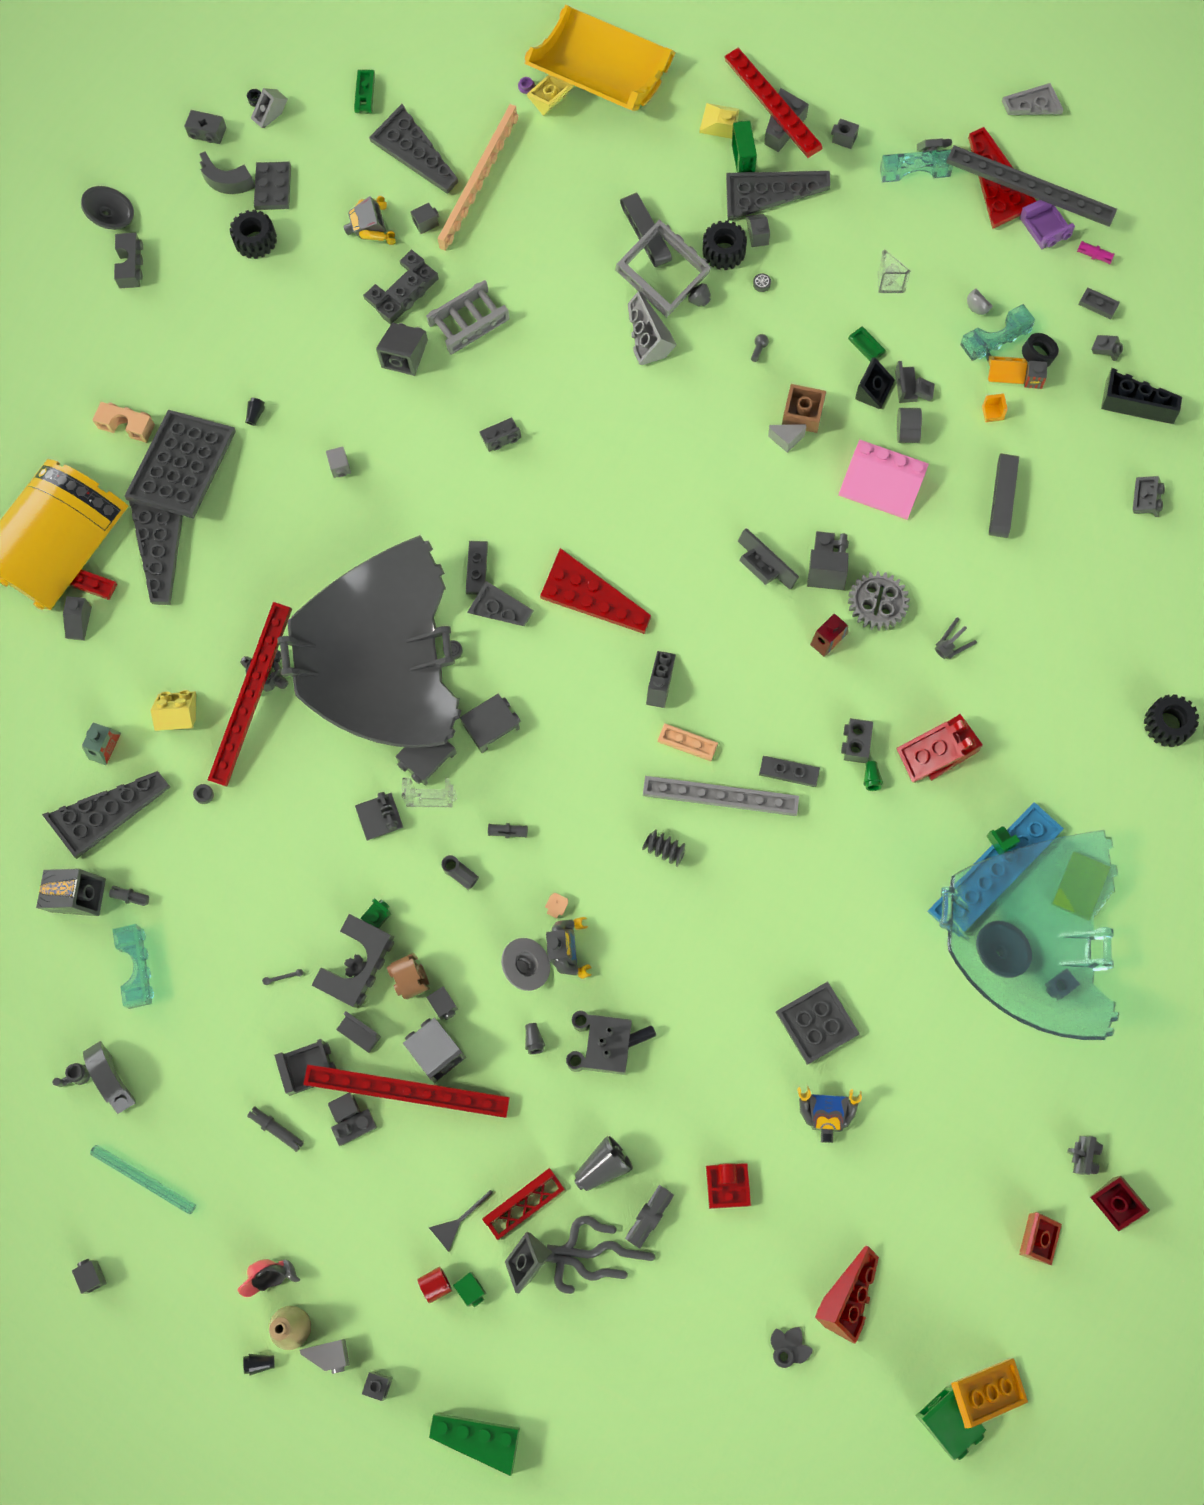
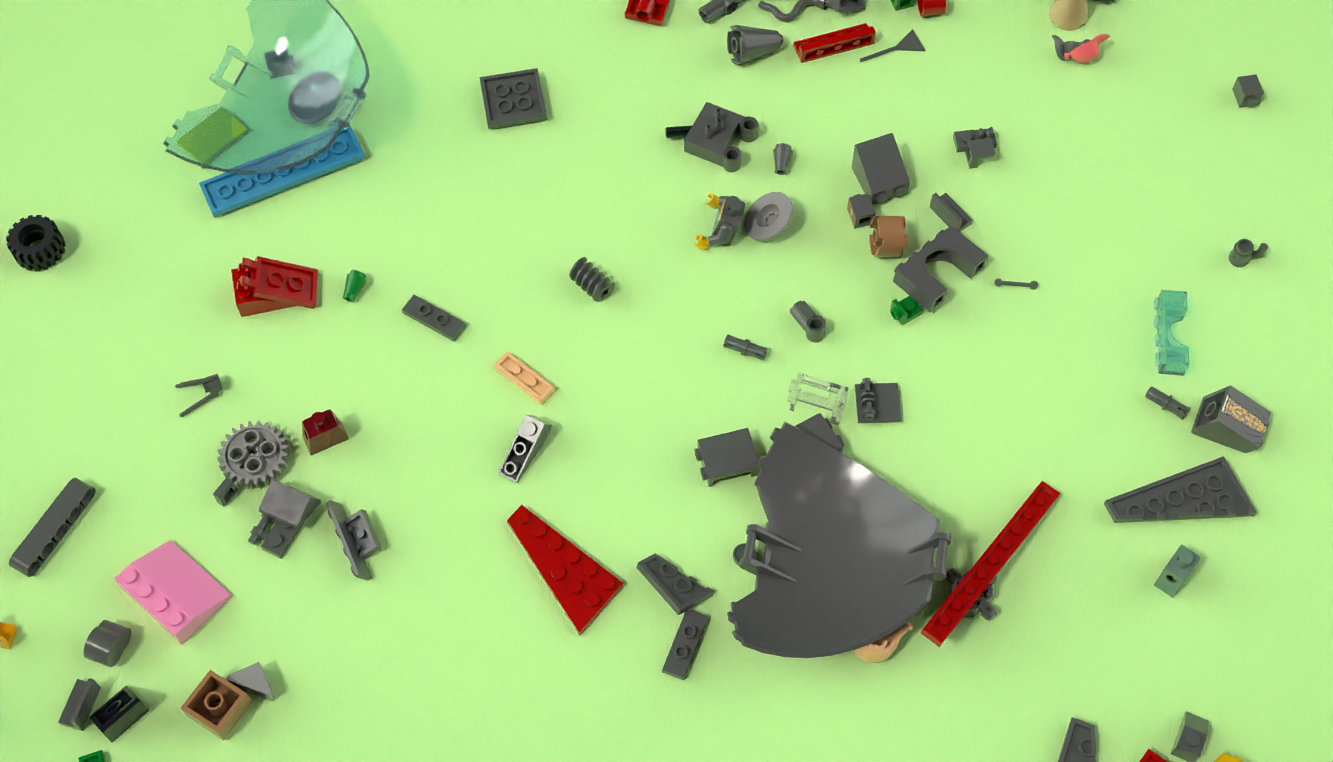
camera: 165 degrees left, 10 degrees down
dark grey arch [83,1041,136,1114] -> none
clear light blue axle [90,1145,196,1214] -> none
light yellow slope [150,690,196,731] -> none
dark grey tile [193,784,214,804] -> none
dark grey pin [247,1106,304,1152] -> none
dark grey panel [274,1039,336,1096] -> none
red plate [303,1064,510,1118] -> none
dark grey plant [344,954,367,977] -> none
light nougat piece [545,893,568,919] -> none
light grey plate [643,776,799,816] -> none
torso [797,1086,862,1143] -> none
dark grey brick [841,718,873,763] -> none
dark grey tile [914,377,935,401] -> none
green panel [987,826,1020,855] -> none
none -> dark grey tile [213,477,237,507]

